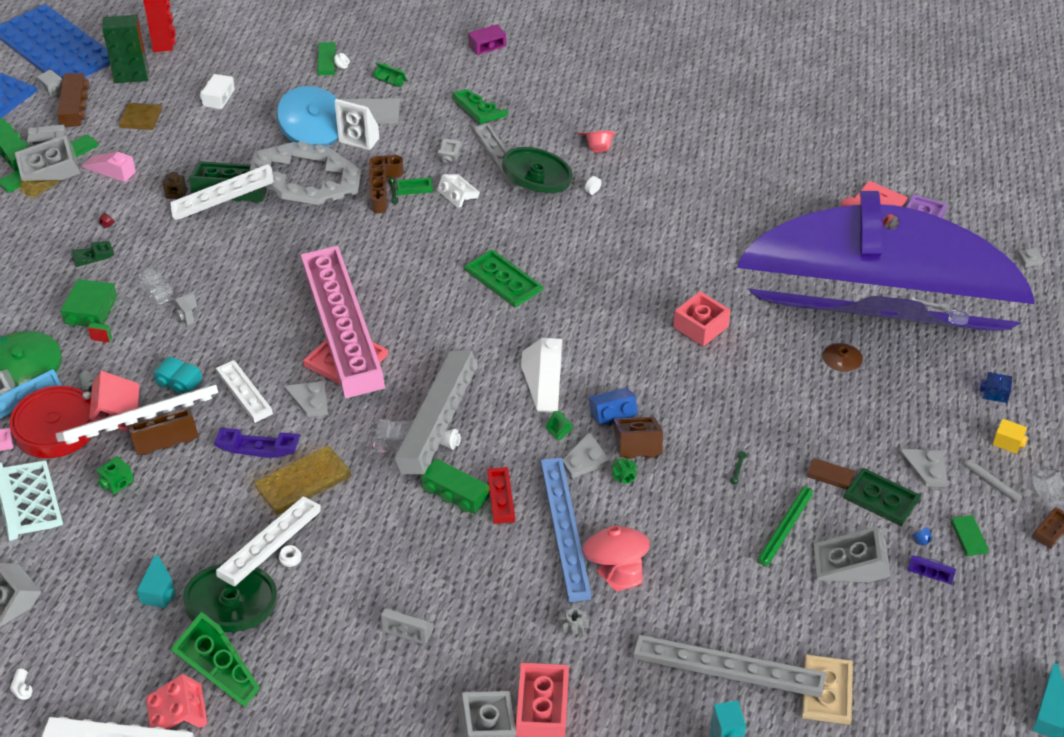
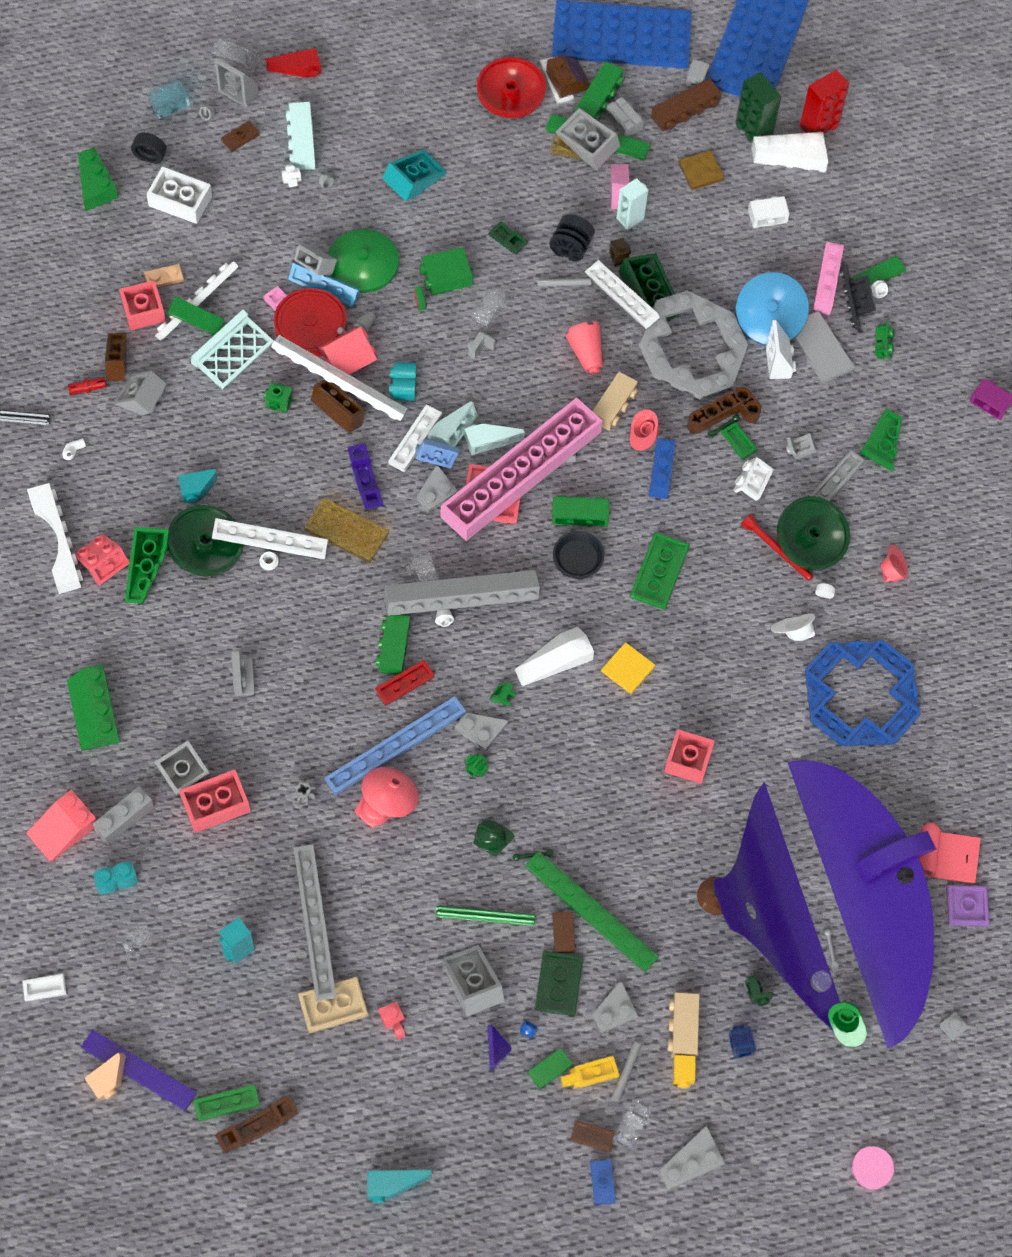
camera: 60 degrees right, 20 degrees up
dark red hinge [99,212,116,228] -> none
blue brick [588,387,638,424] -> none
reddish brown slope [613,417,663,459] -> none
none -> coral plate [378,1001,405,1040]
none -> medium blue bracket [415,439,459,468]
none -> light aqua slope [428,402,478,447]
none -> light aqua slope [464,424,525,455]
none -> dark green piece [473,820,515,857]
none -> green plate [525,851,659,972]
none -> light grey bar [537,278,591,286]
none -> black wheel [549,214,595,262]
none -> green brick [552,495,609,527]
none -> black piece [553,531,604,579]
none -> yellow hinge [560,1056,620,1089]
none -> coral cone [565,321,603,374]
none -> tan brick [592,372,639,431]
none -> yellow tile [601,642,655,694]
none -> light aqua brick [616,178,648,230]
none -> coral piece [630,409,660,451]
none -> blue brick [649,438,676,499]
none -> tan brick [668,993,699,1059]
none -> red piece [741,514,813,581]
none -> dark green bracket [745,975,774,1006]
none -> white wedge [752,132,828,172]
none -> white piece [771,613,815,641]
none -> blue plate [805,640,920,746]
none -> bright pink brick [812,242,844,315]
none -> piece [828,1000,867,1047]
none -> black bracket [839,261,876,332]

